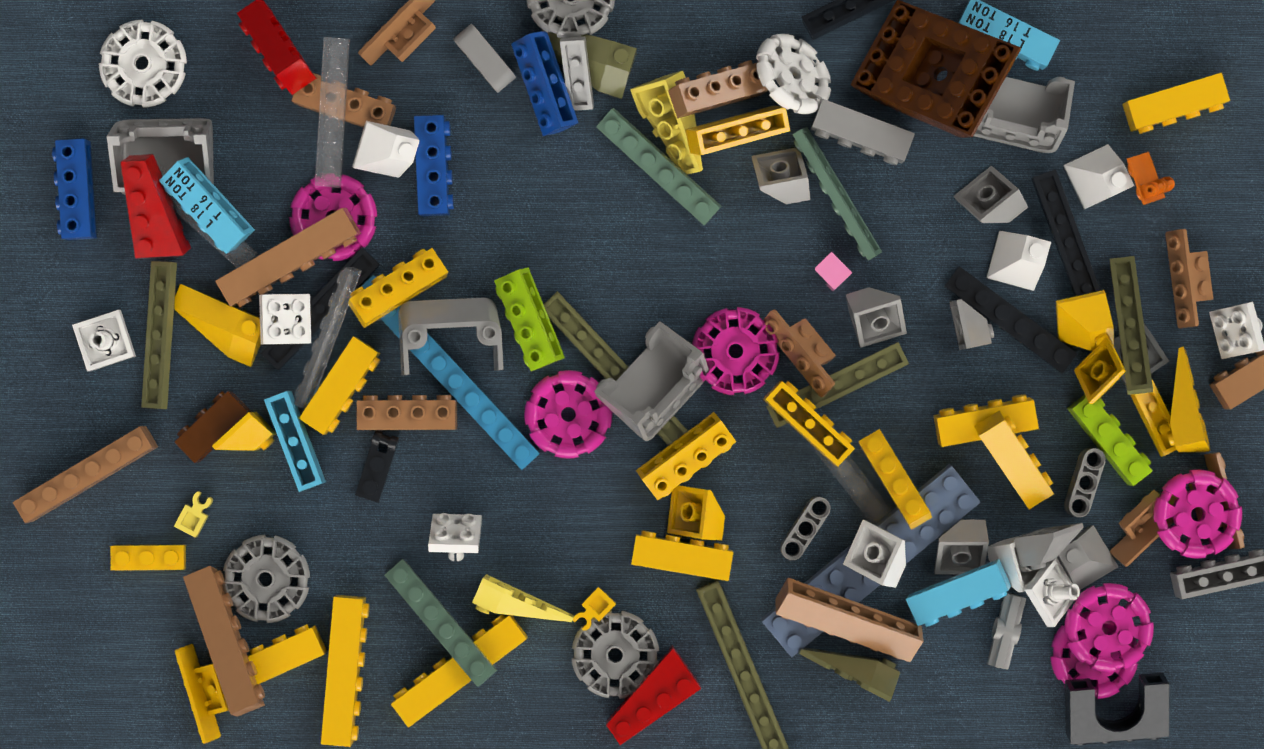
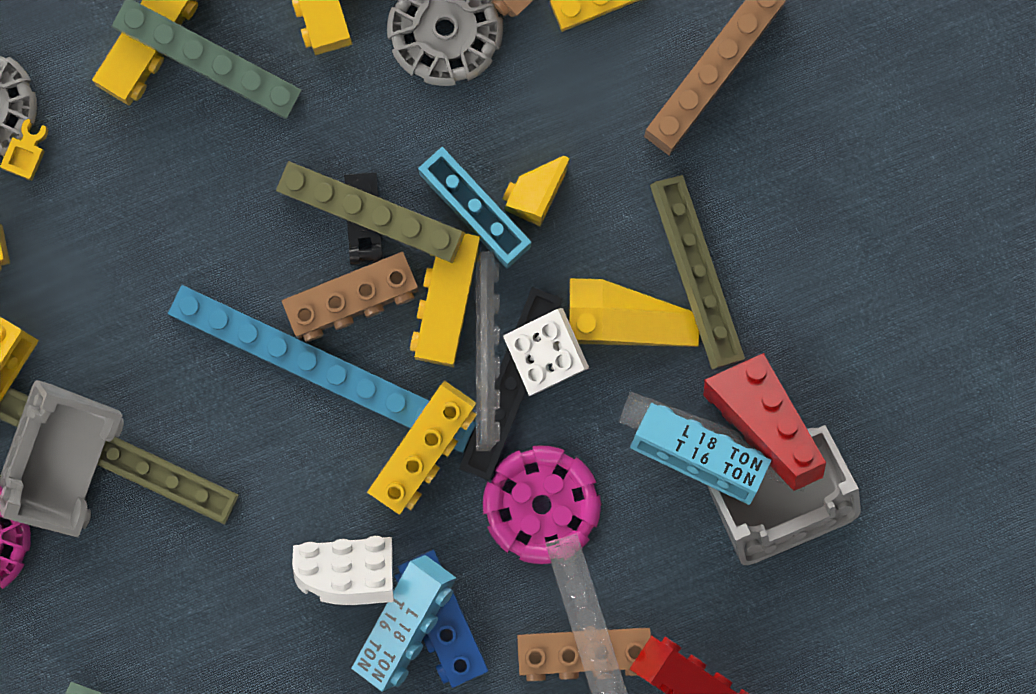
camera: 150 degrees right, 5 degrees down
blue brick [52,139,97,240] -> none
white plate [72,310,136,372] -> none
white plate [99,20,187,108] -> none
light yellow plate [174,491,213,538] -> none
reddish brown brick [175,391,251,463] -> none
medium nougat brick [215,208,361,308] -> none
white slope [352,121,420,178] -> none
light grey windscreen [398,298,504,376] -> none
white plate [428,513,482,561] -> none
light yellow wedge [472,574,574,622] -> none
lime brick [494,267,565,371] -> none
dark pink plate [524,370,613,459] -> none
none -> olive plate [276,161,465,263]
none -> white plate [292,536,394,605]
none -> medium azure brick [351,555,456,692]

